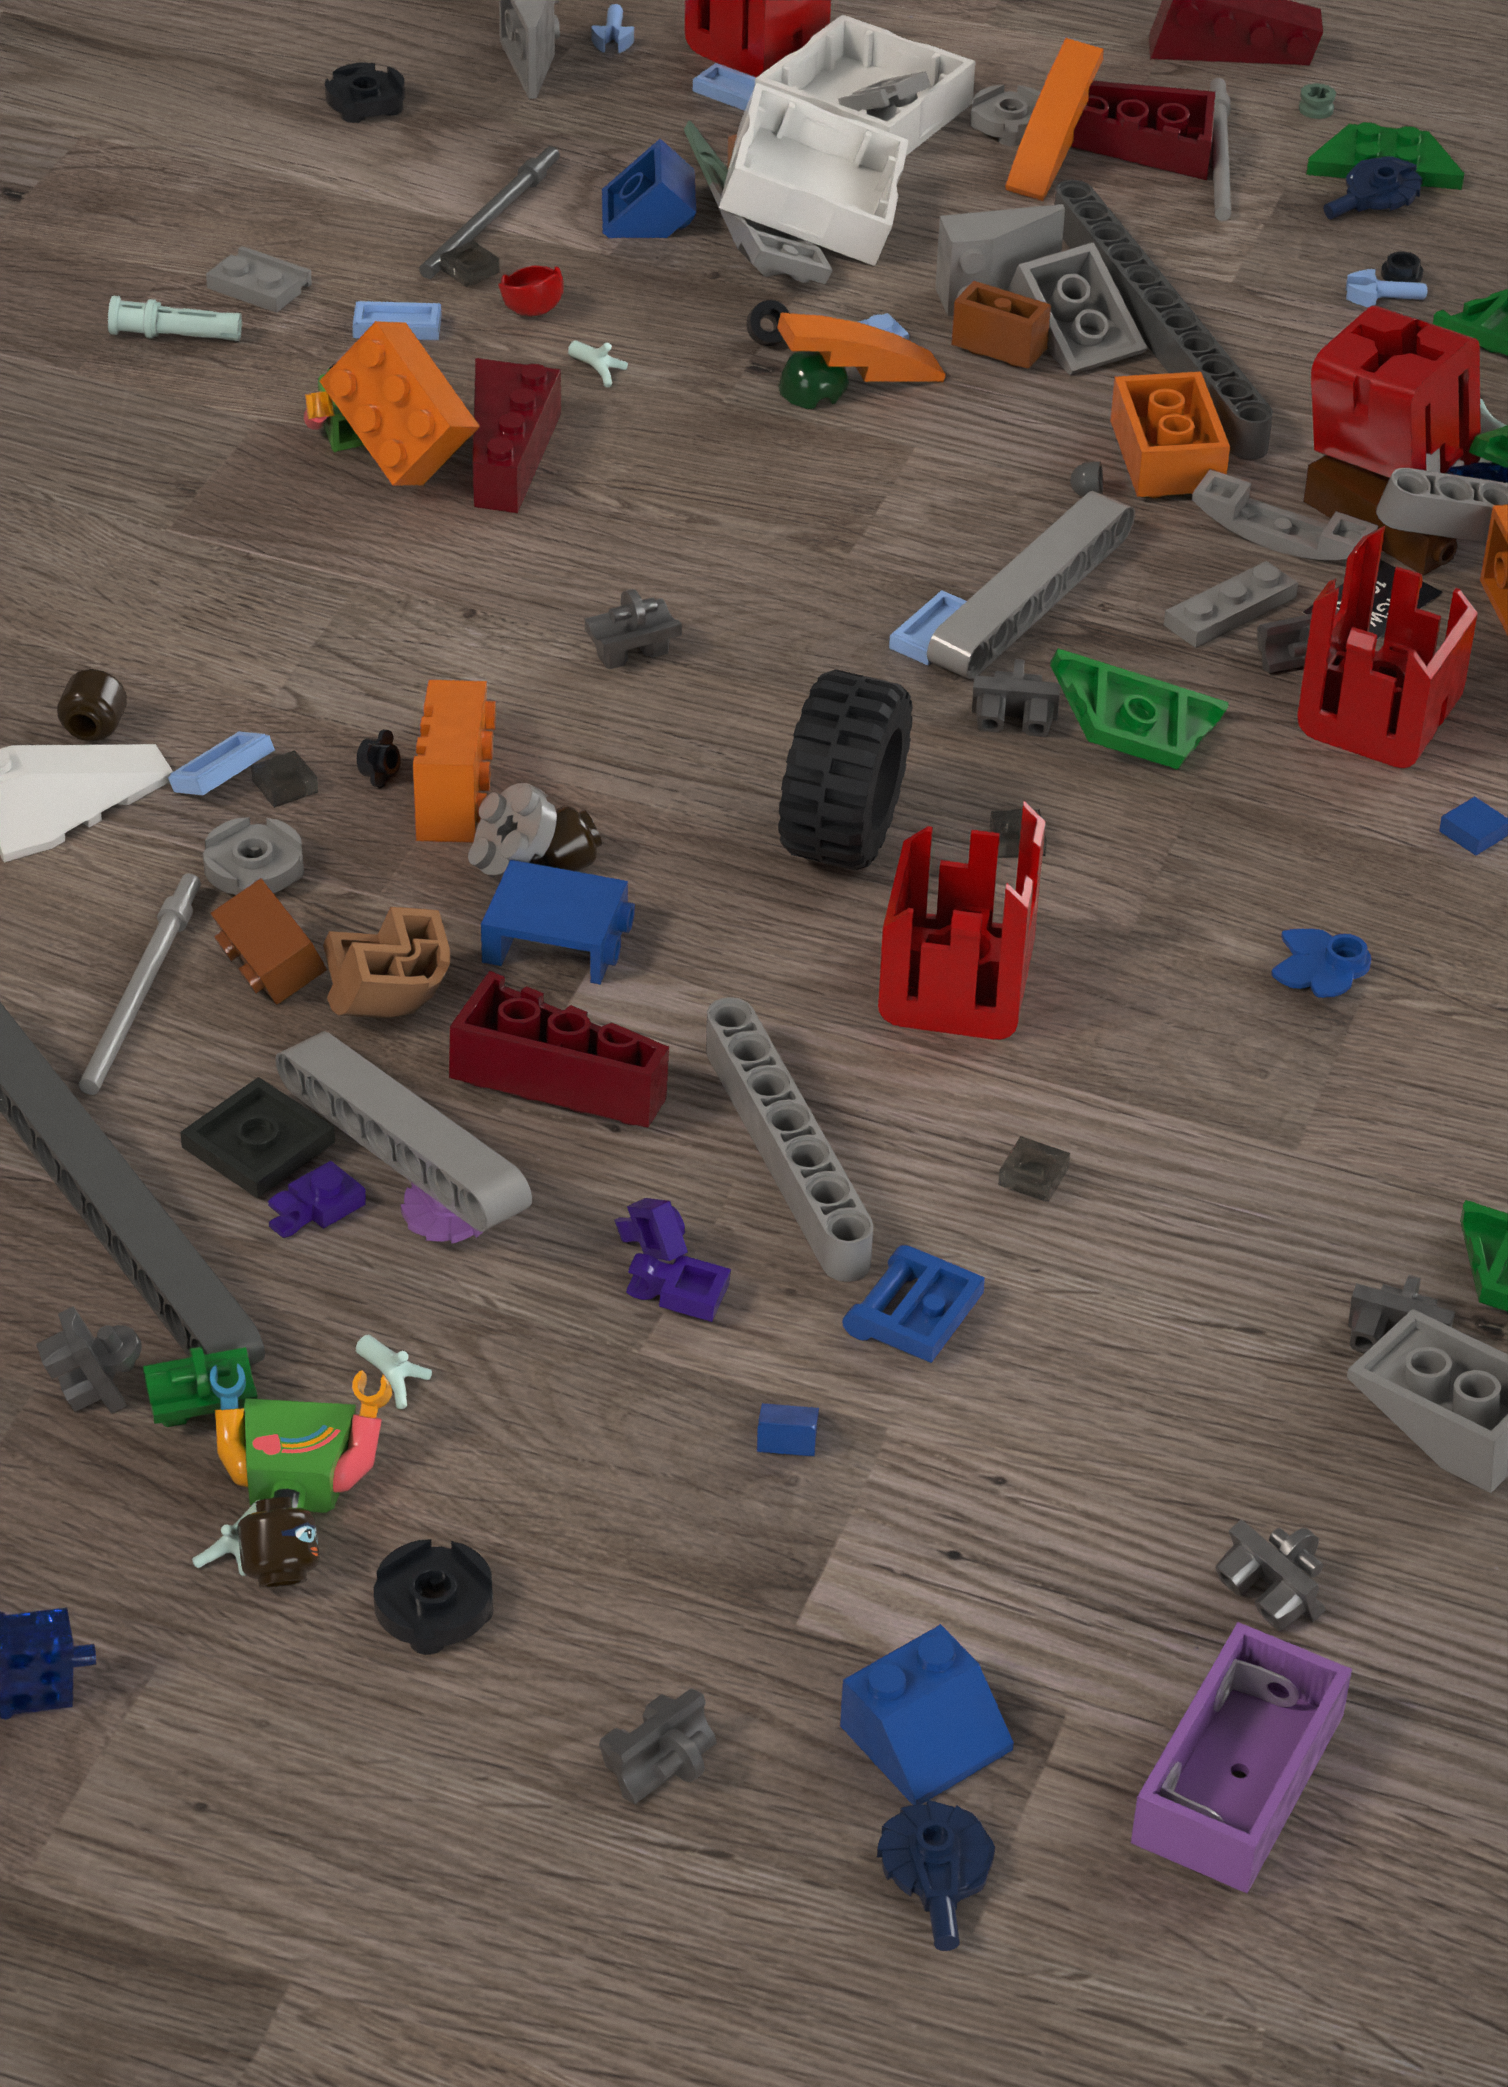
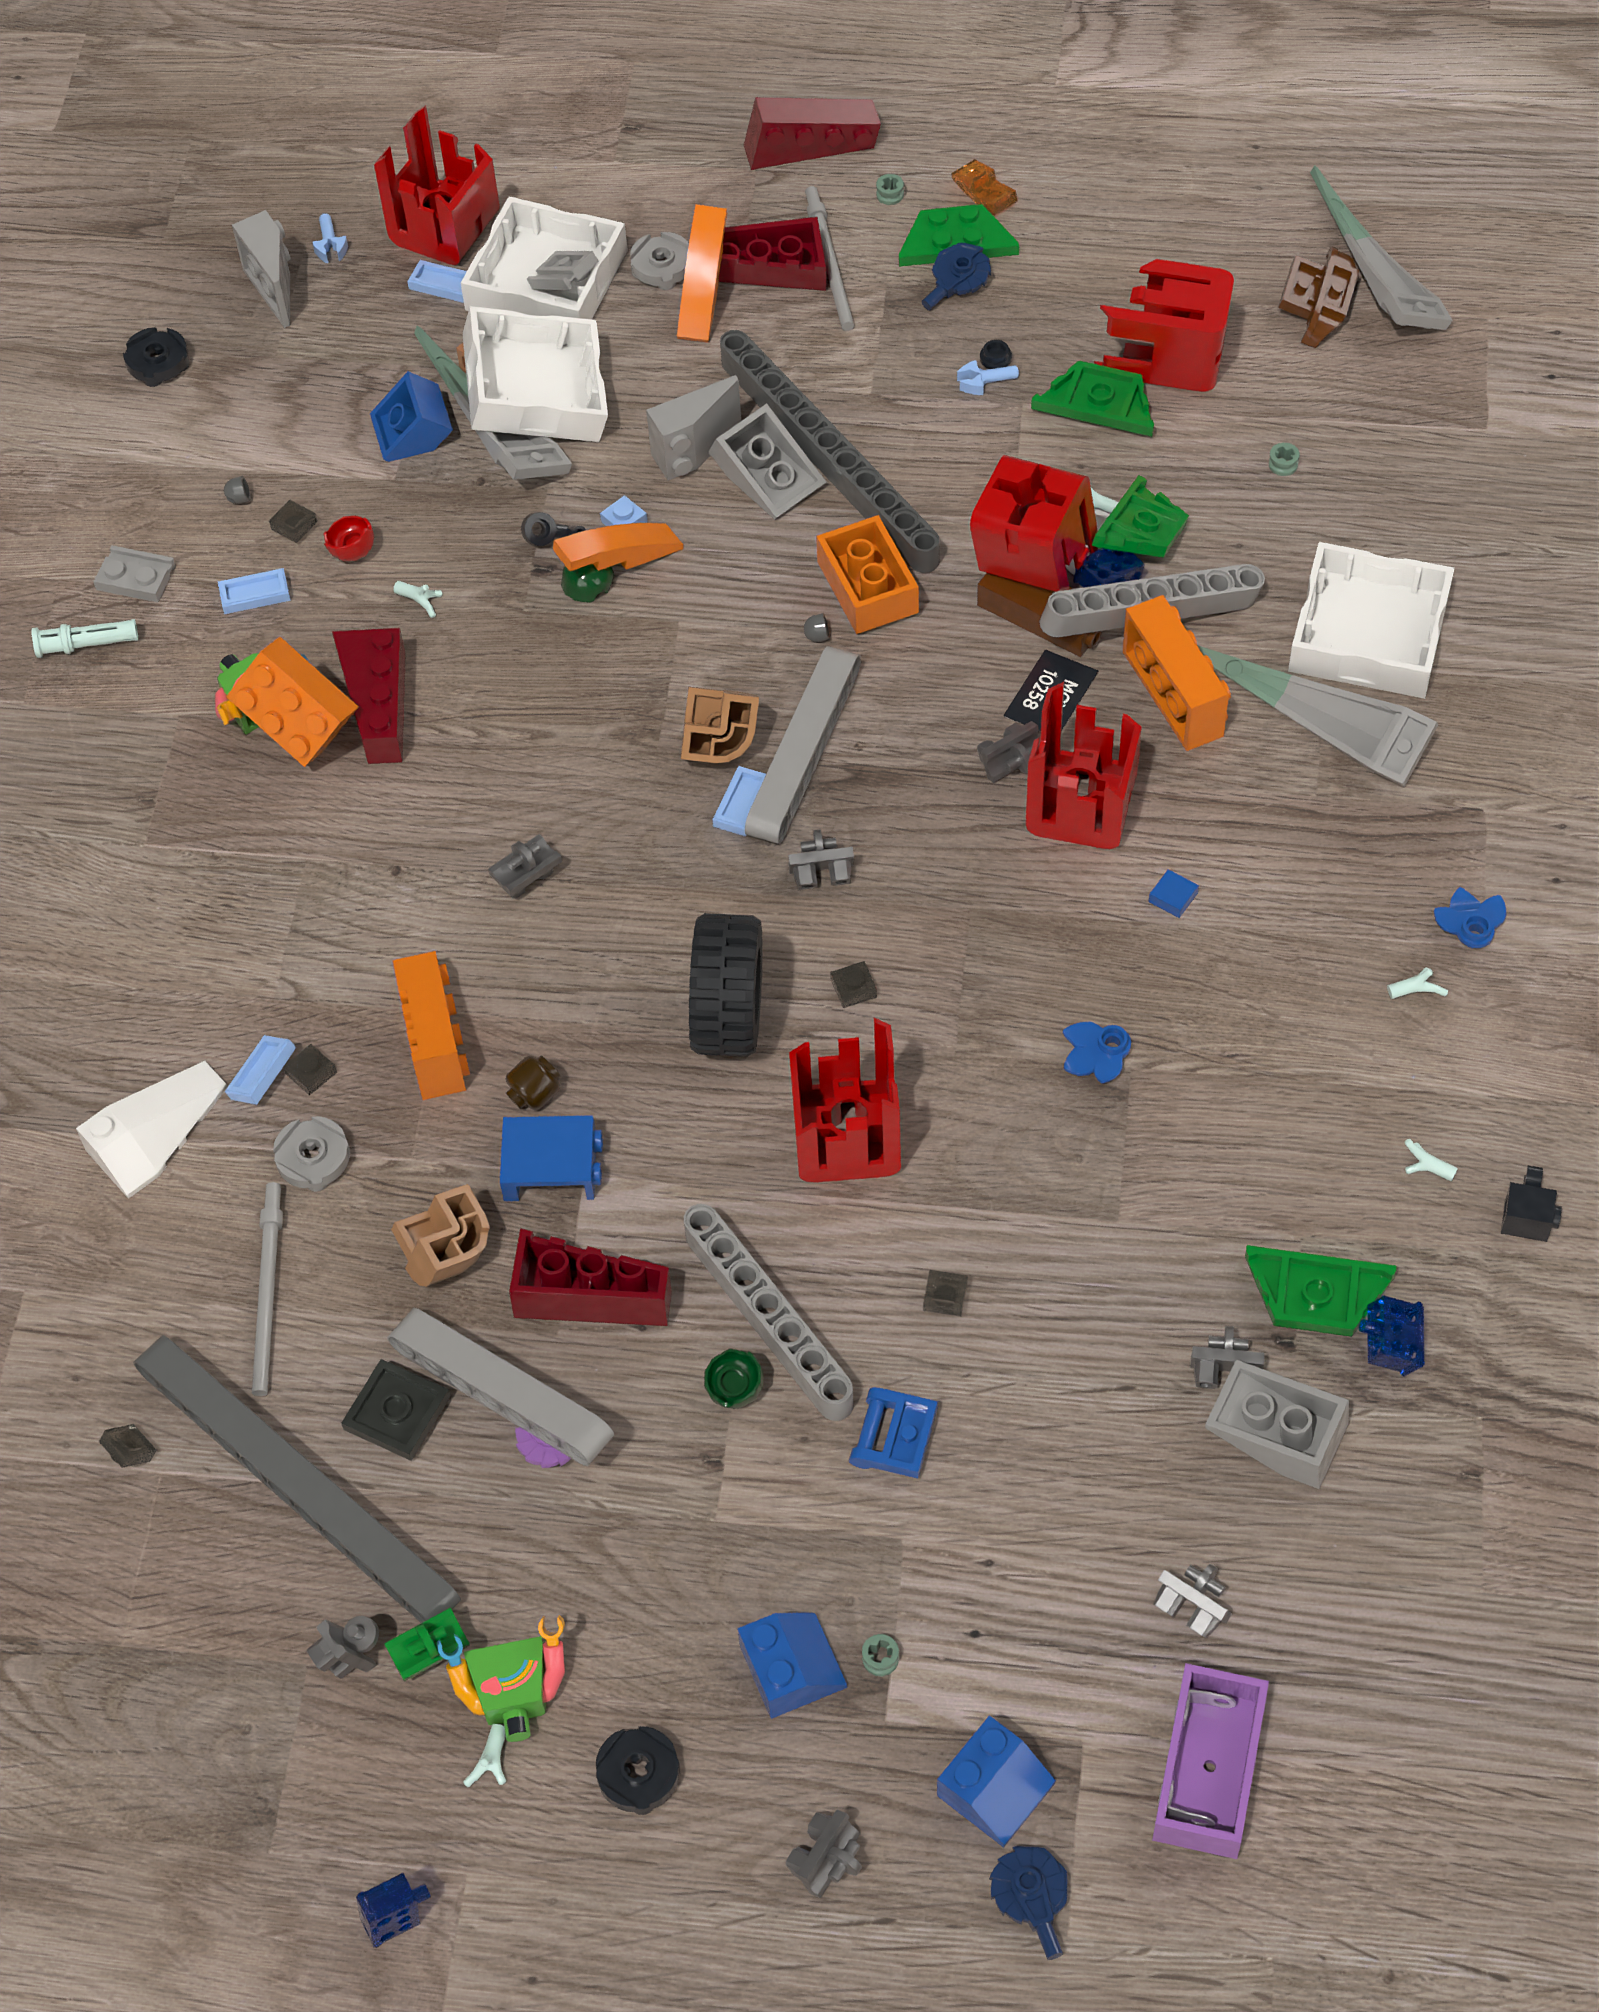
camera: 10 degrees left, 15 degrees up
dark brown head [57,669,127,741] -> none
dark orange brick [210,878,328,1005] -> none
dark brown head [237,1497,320,1588] -> none
dark purple plate [268,1160,366,1238] -> none
black plate [356,729,401,788] -> none
light aqua bar [356,1335,432,1409] -> none
dark grey bar [419,146,560,279] -> none
light grey plate [468,783,557,882] -> none
dark purple plate [614,1198,688,1261] -> none
dark purple plate [626,1253,731,1322] -> none
blue slope [757,1403,819,1456] -> none
dark orange brick [952,281,1051,369] -> none
green wing [1050,648,1229,769] -> none
light grey plate [1164,561,1298,648] -> none
light grey slope [1192,469,1378,560] -> none
none -> dark grey hinge [223,476,251,504]
none -> medium nougat brick [681,686,759,763]
none -> dark green hair [704,1348,764,1409]
none -> blue slope [737,1613,847,1719]
none -> sand green bush [862,1634,899,1676]
none -> clear orange slope [951,159,1018,216]

